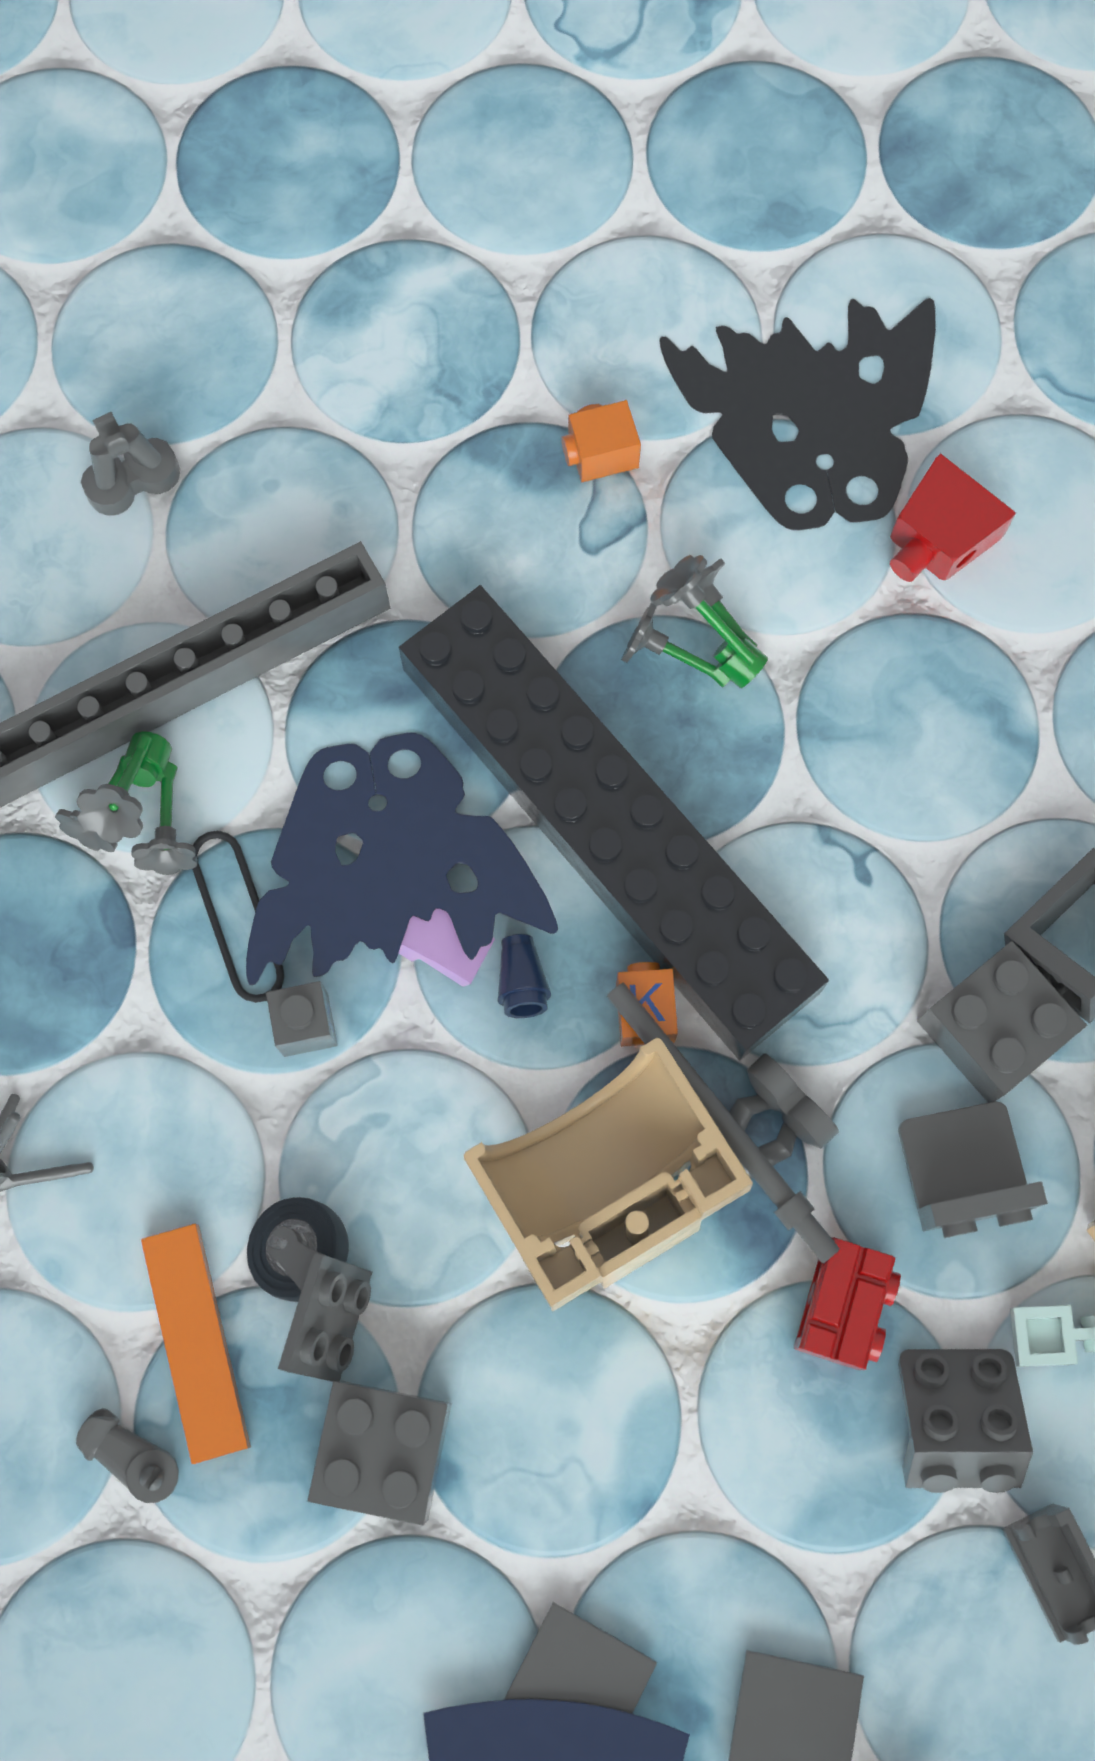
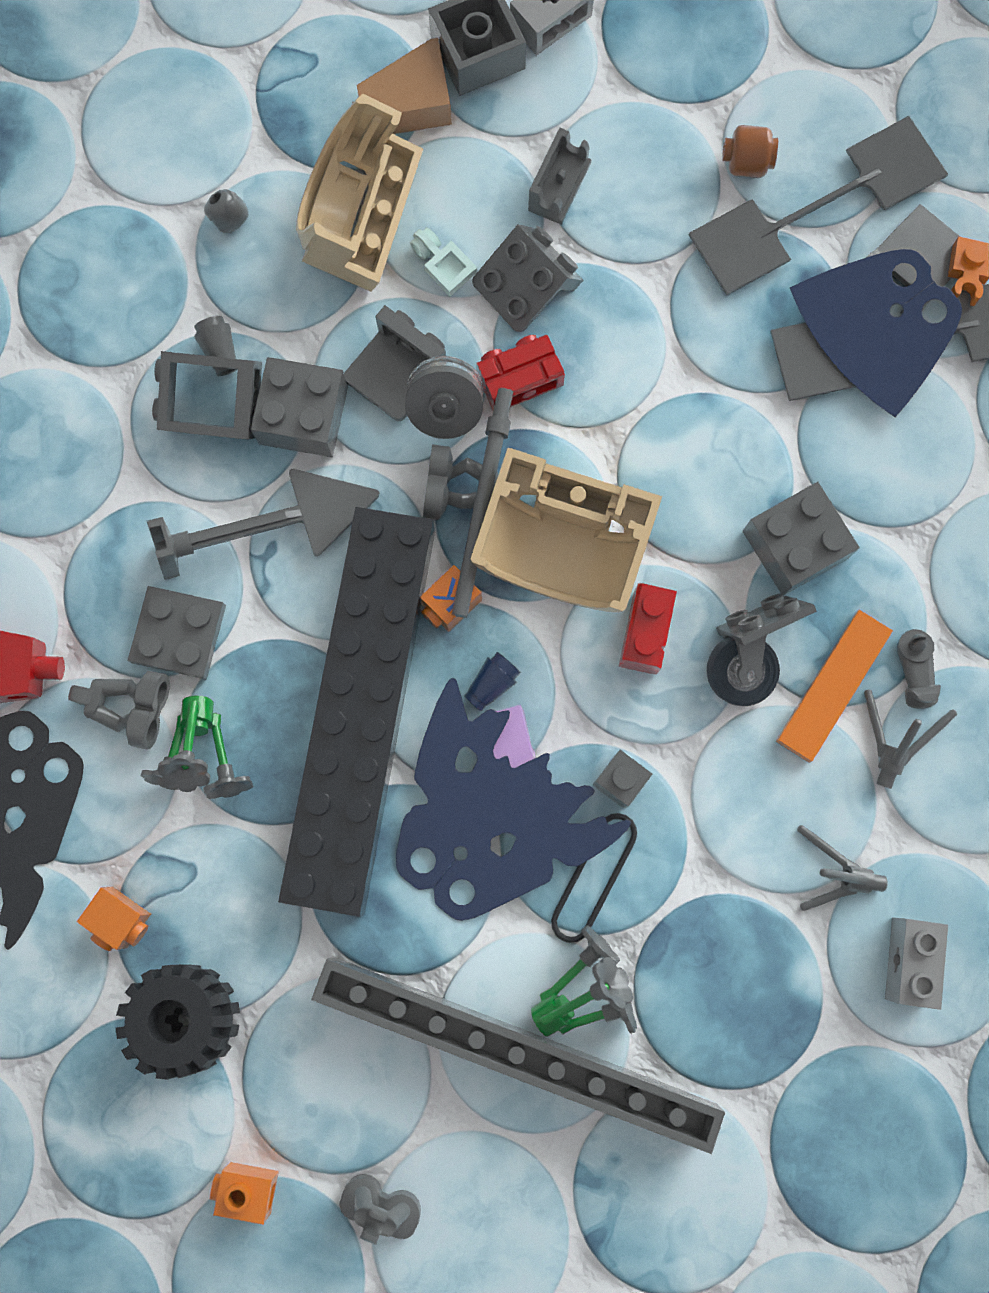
camera: 130 degrees left, 5 degrees up
none -> dark grey piece [68,671,170,750]
none -> black wheel [115,964,240,1080]
none -> dark grey plate [127,586,226,680]
none -> dark grey piece [147,469,379,580]
none -> orange brick [210,1162,279,1225]
none -> dark grey piece [405,356,484,439]
none -> red brick [618,583,677,675]
none -> dark grey plant [864,689,957,789]

